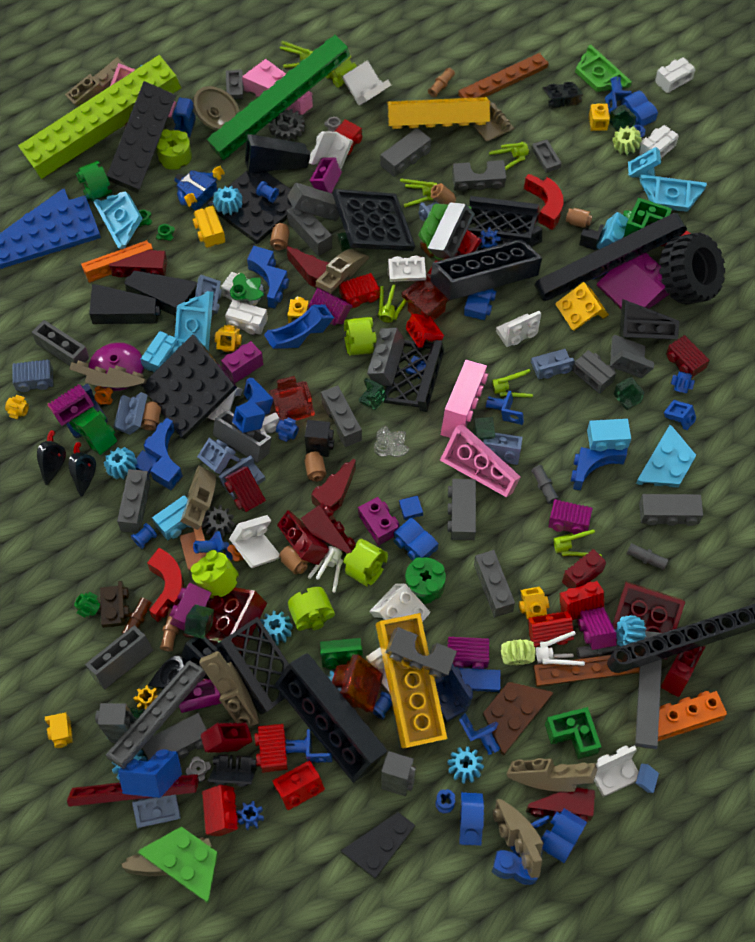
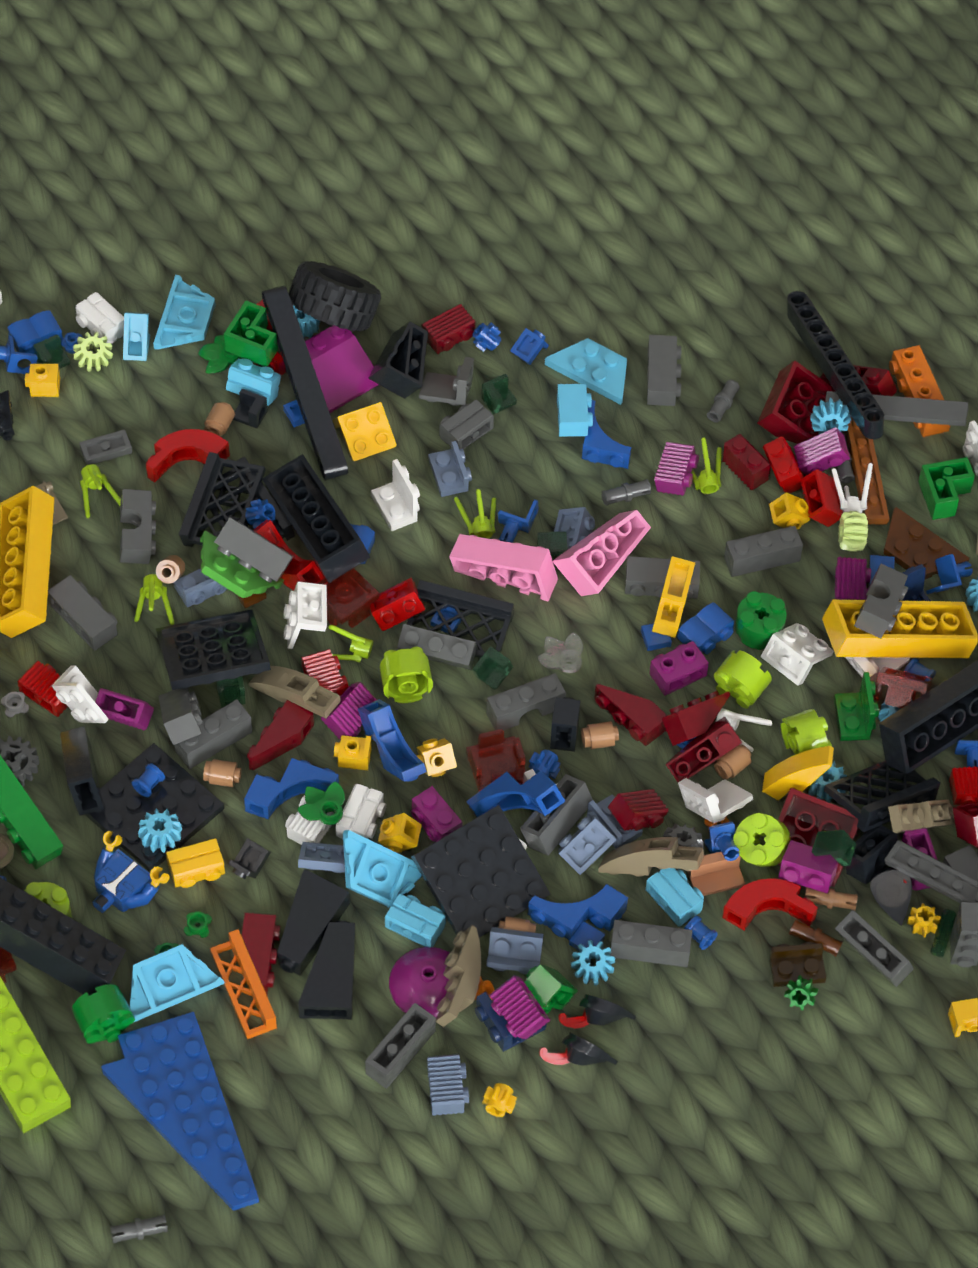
camera: 90 degrees left, 5 degrees down
none -> black bracket [228,838,271,879]
none -> yellow brick [416,738,457,777]
none -> yellow slope [652,556,695,638]
none -> yellow slope [762,746,834,801]

